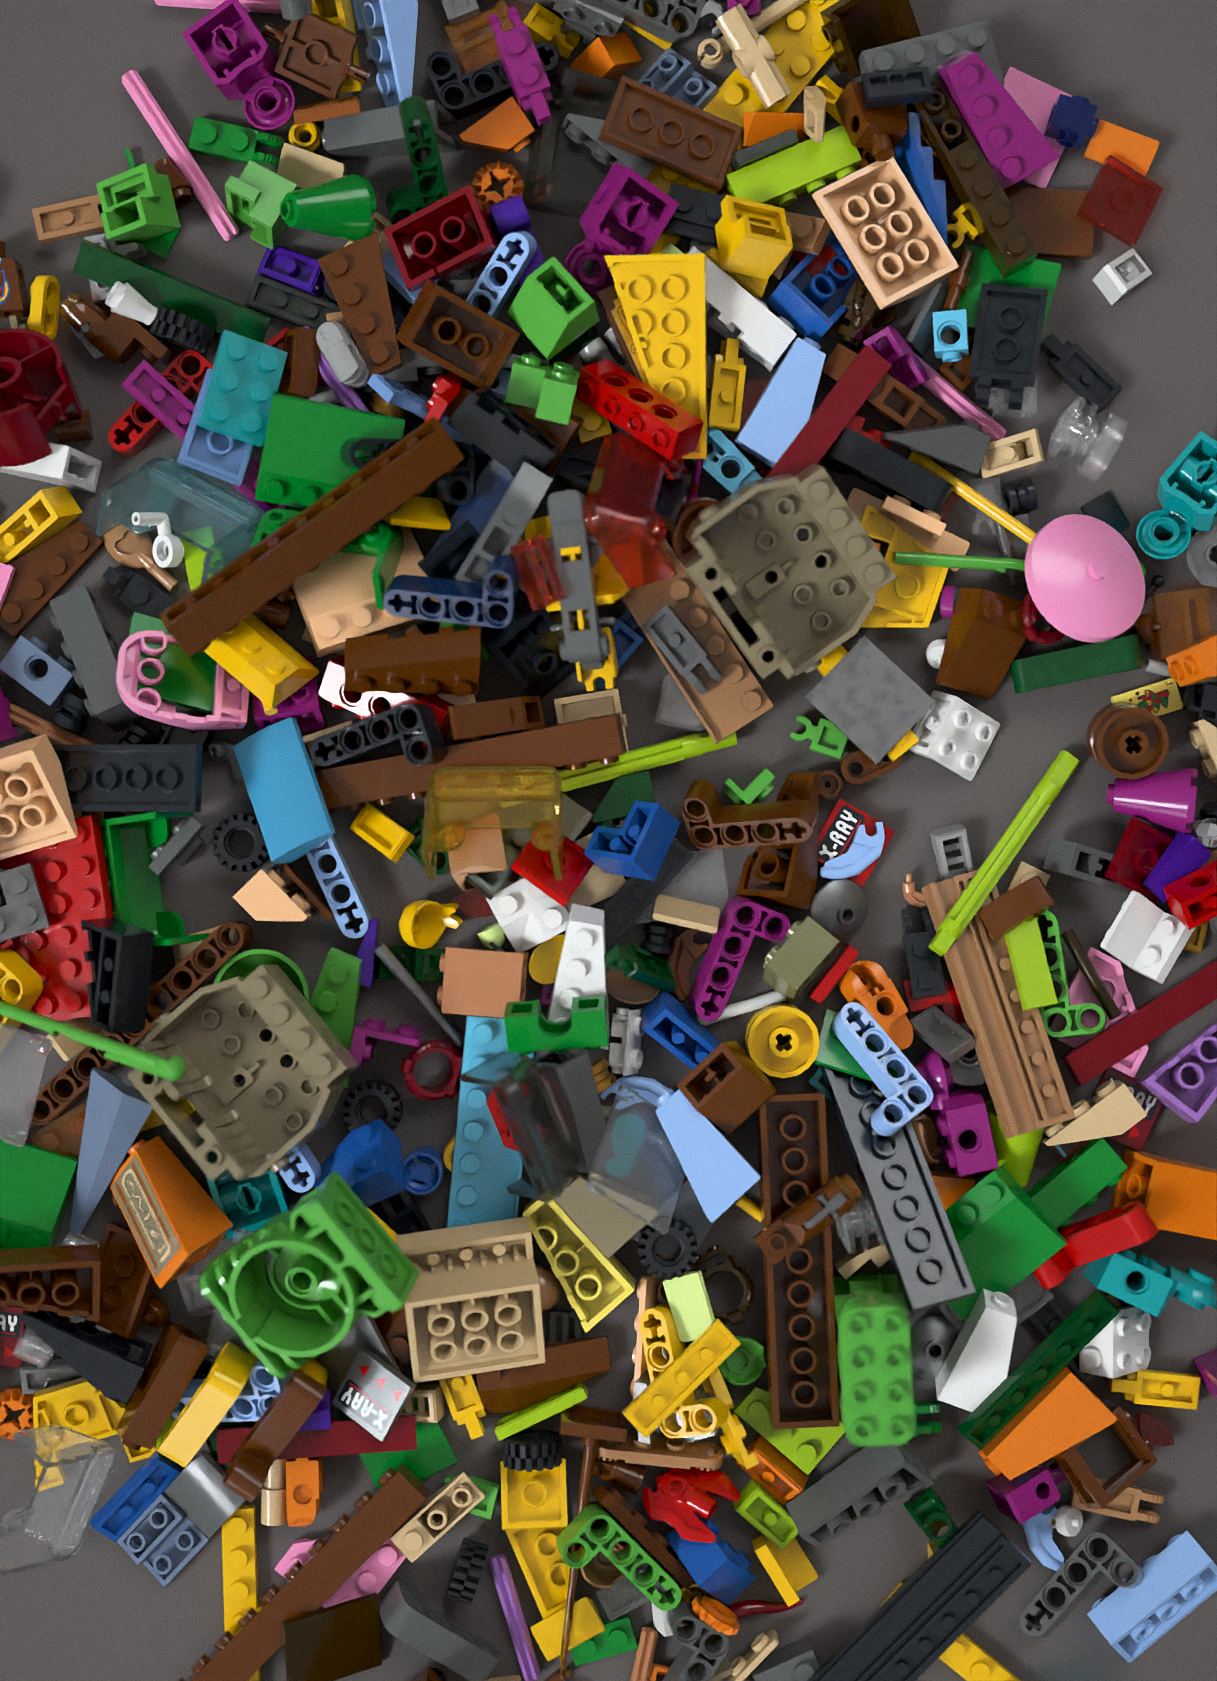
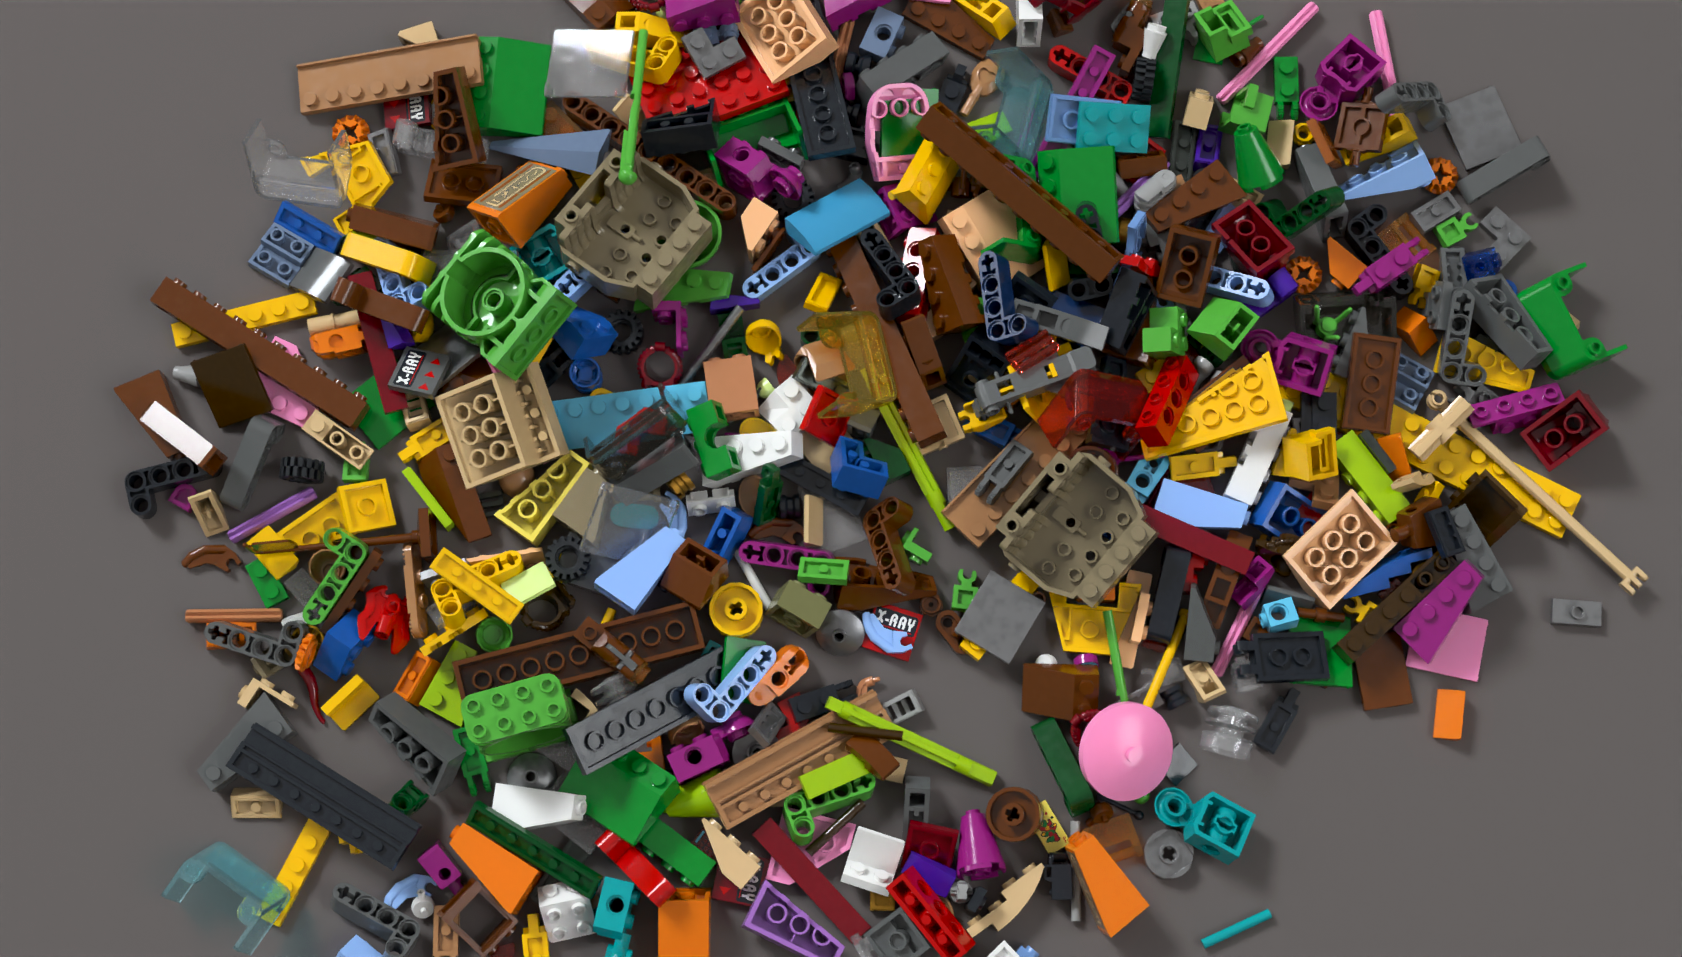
camera: 85 degrees right, 10 degrees down
black wedge [19,1309,153,1403] -> none
white plate [132,512,184,568] -> none
black tyre [503,1429,562,1472] -> none
reddish brown hinge [593,1456,646,1495] -> none
lime slope [732,1479,799,1551] -> none
red tile [807,943,859,1003] -> none
white bracket [909,690,1000,781] -> none
clear blue brick [1044,94,1099,148] -> none
clear red tile [1077,154,1164,247] -> none
white slope [1093,248,1153,305] -> none
none -> magenta brick [714,136,805,202]
none -> bright green plate [797,557,850,586]
none -> dark brown bar [828,722,903,741]
none -> magenta tile [840,72,855,100]
none -> tan slope [1183,88,1214,130]
none -> bright green plant [1313,305,1353,342]

